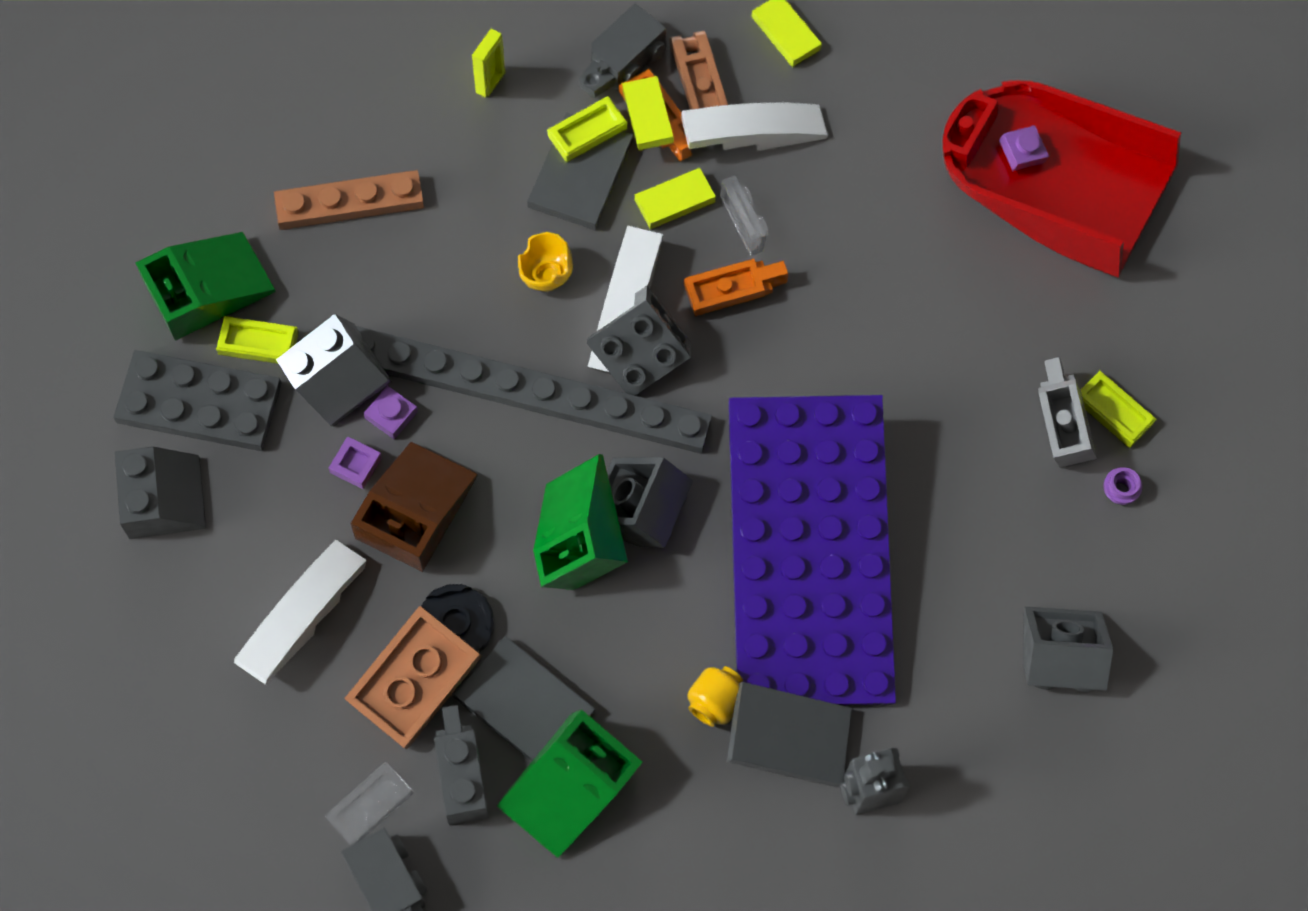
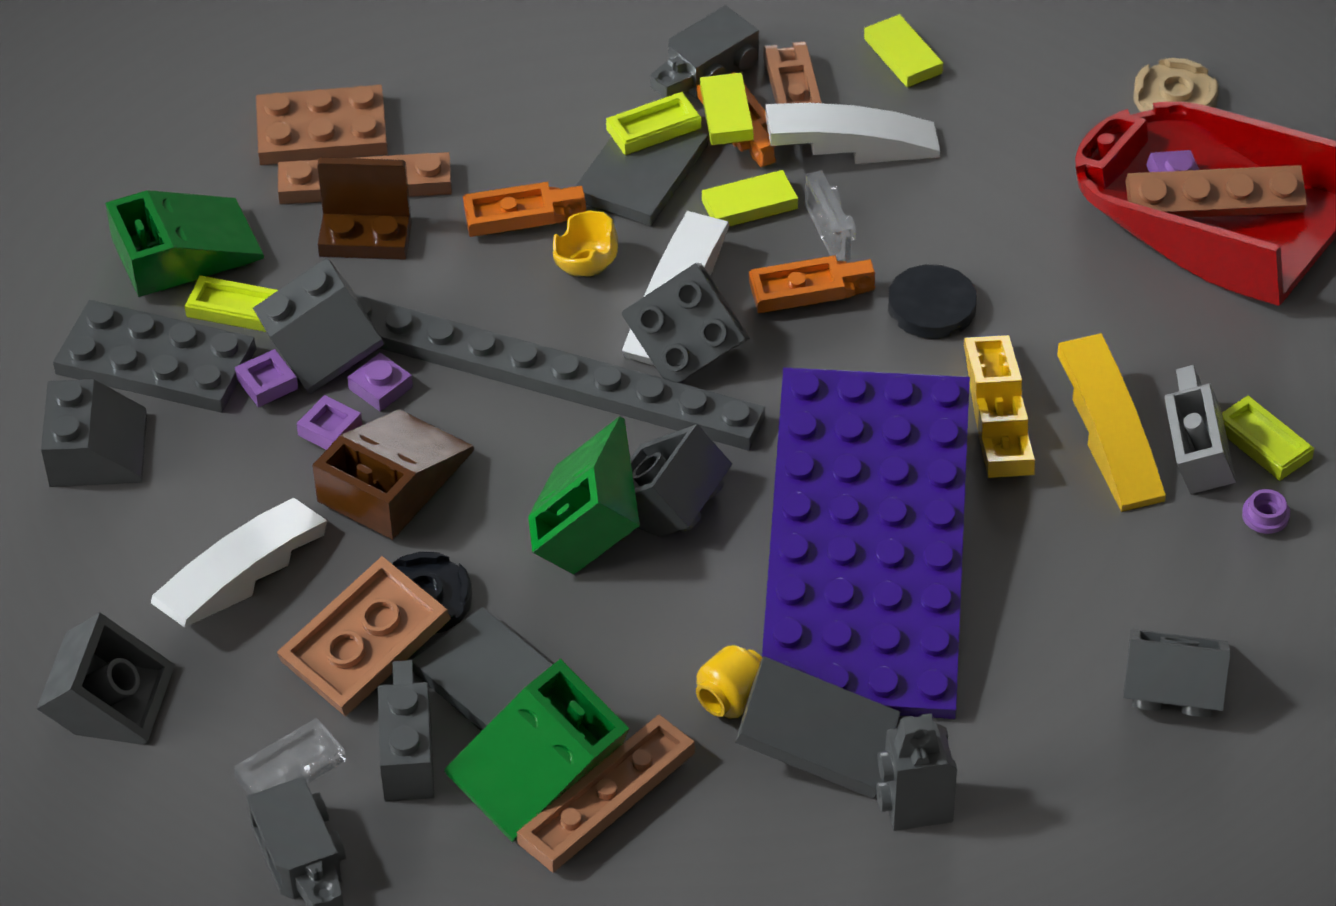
camera: 10 degrees right, 20 degrees down
neon yellow tile [472,28,505,98] -> none
none -> dark grey slope [37,612,175,745]
none -> medium lavender plate [235,349,298,407]
none -> nougat plate [256,85,388,165]
none -> reddish brown bracket [317,157,412,260]
none -> orange hinge [462,181,586,237]
none -> nougat plate [517,714,695,873]
none -> black tile [888,264,977,339]
none -> yellow slope [964,335,1035,478]
none -> yellow slope [1057,333,1166,512]
none -> nougat plate [1125,165,1307,218]
none -> tan tile [1134,58,1218,112]

